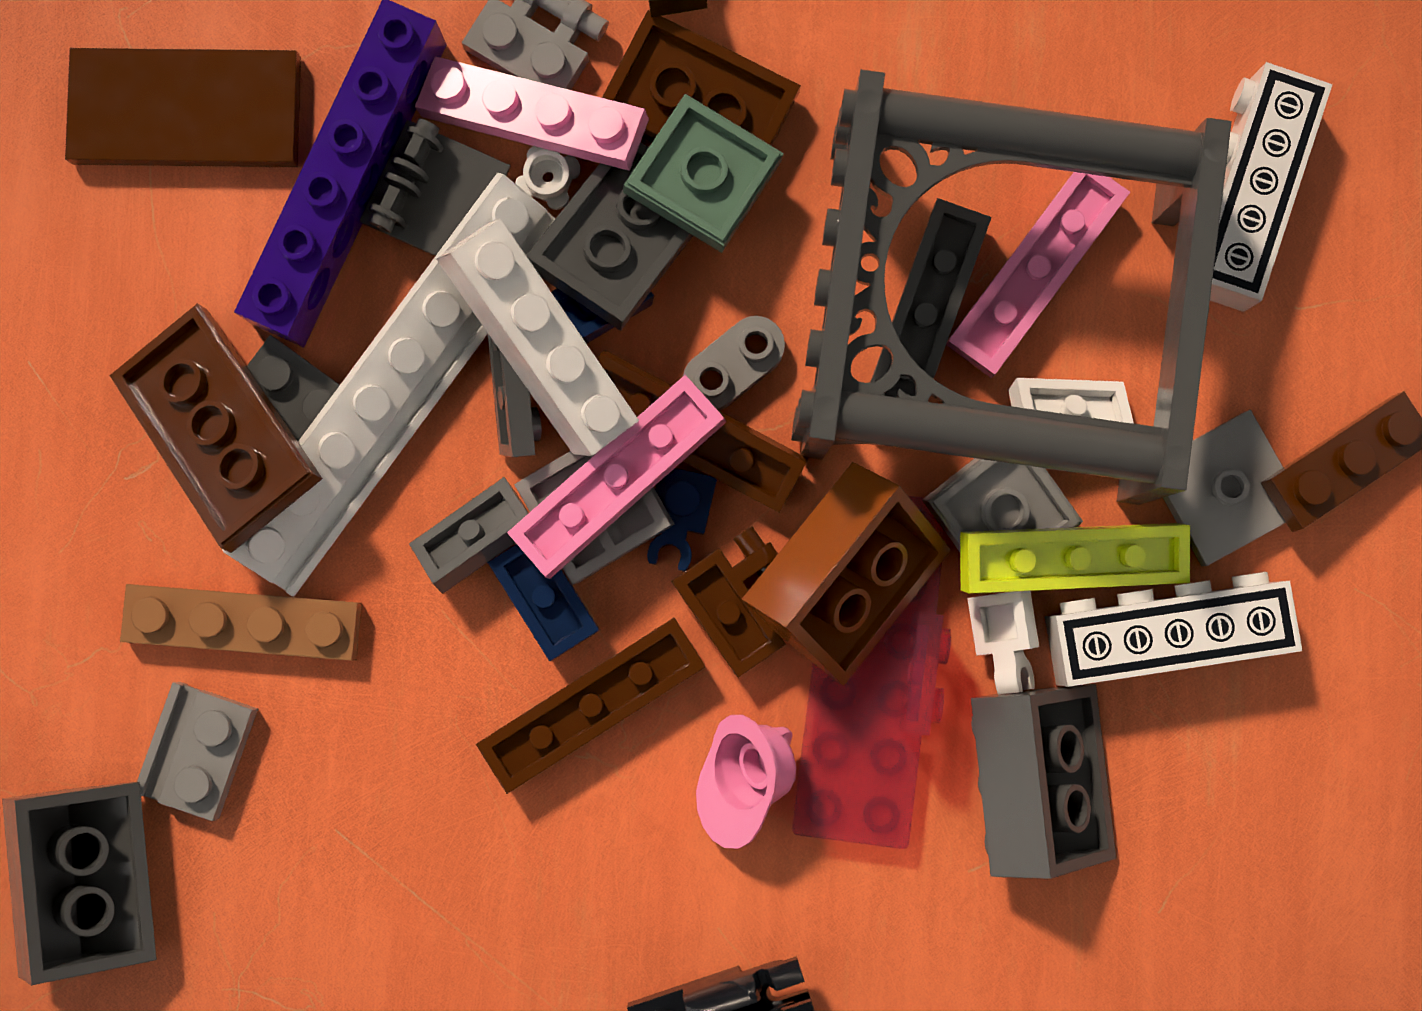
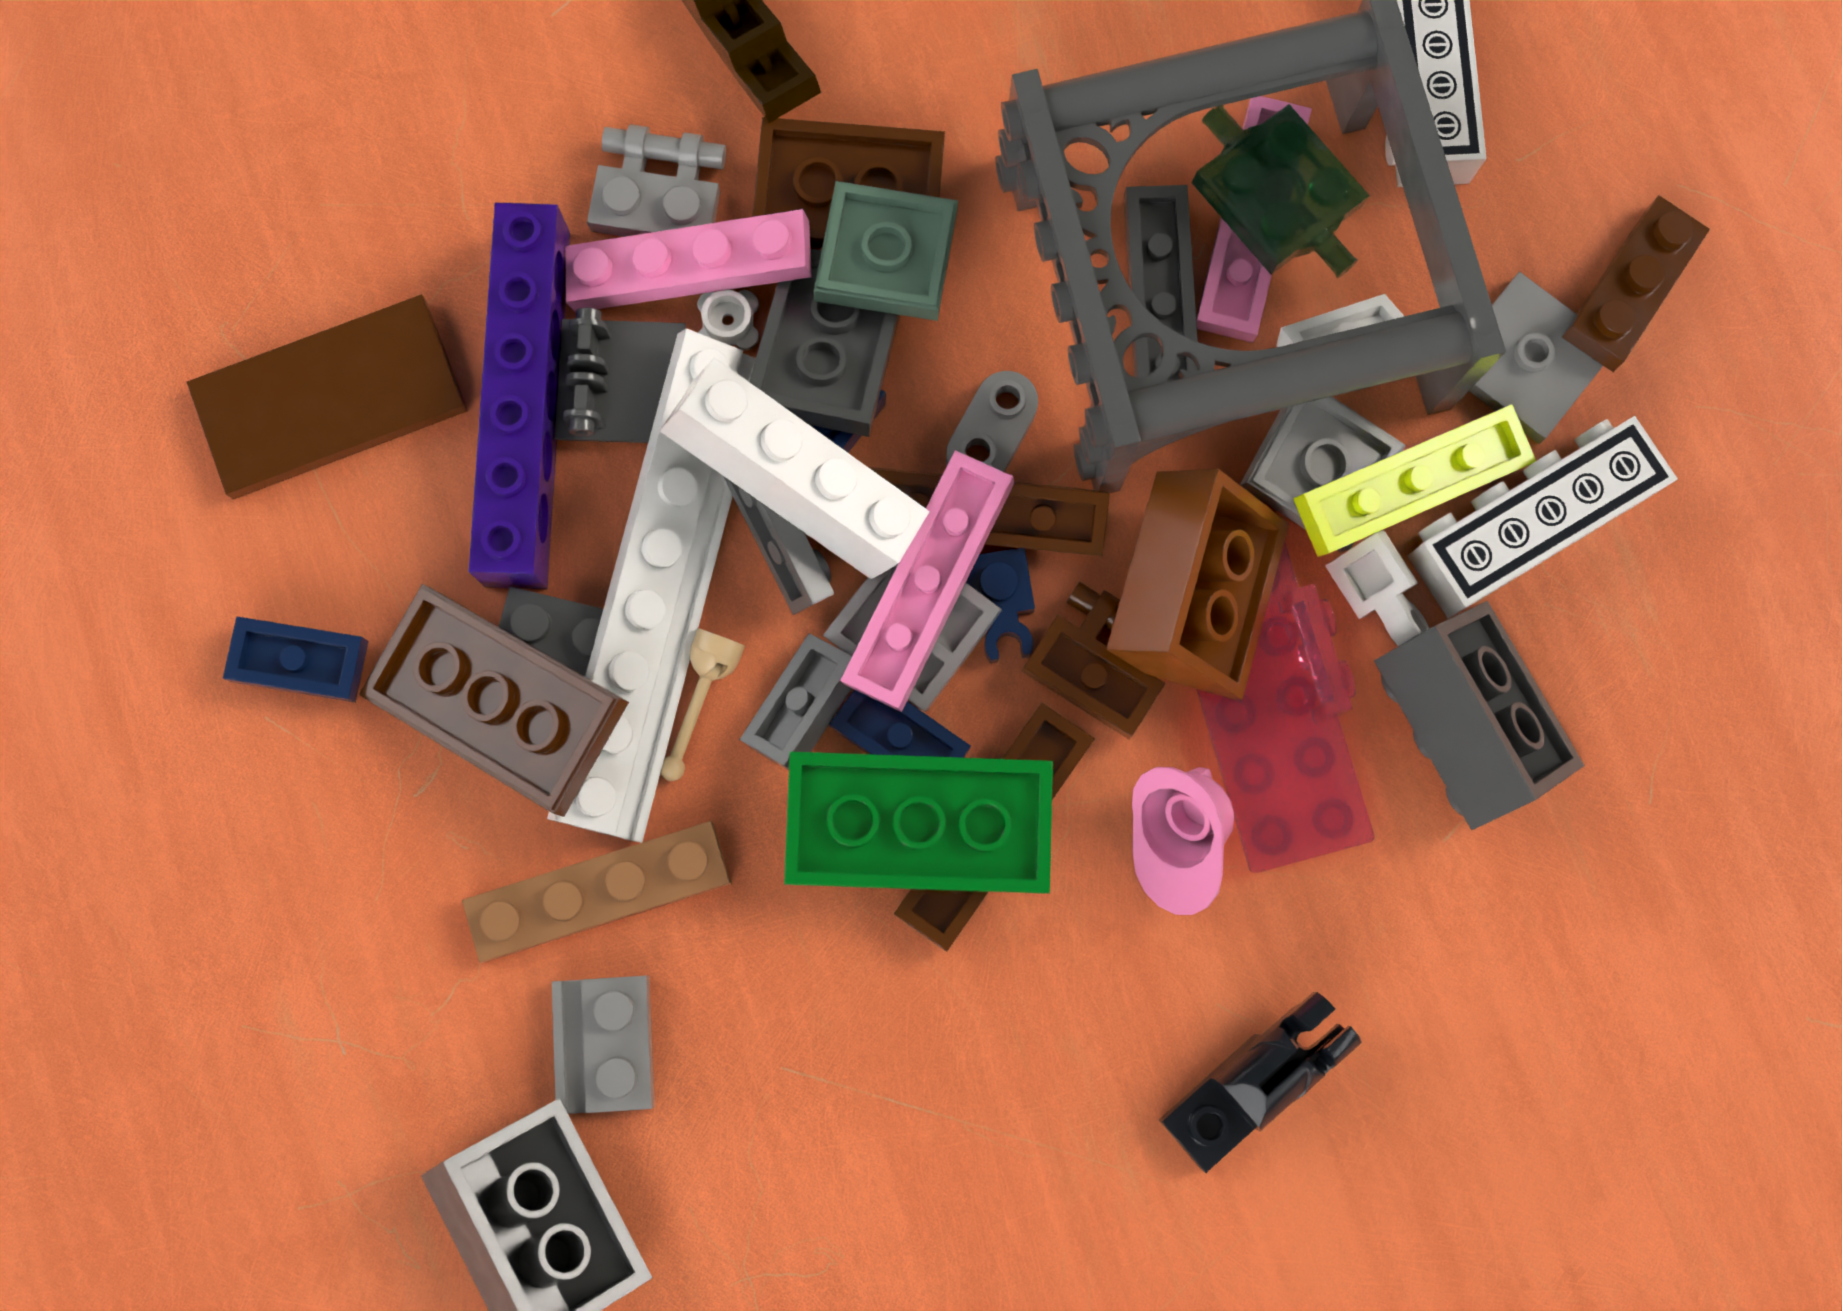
camera: 25 degrees left, 5 degrees down
none -> dark blue plate [223,616,369,703]
none -> tan hinge [660,628,745,781]
none -> green plate [784,751,1053,894]
none -> clear green plate [1191,104,1370,278]

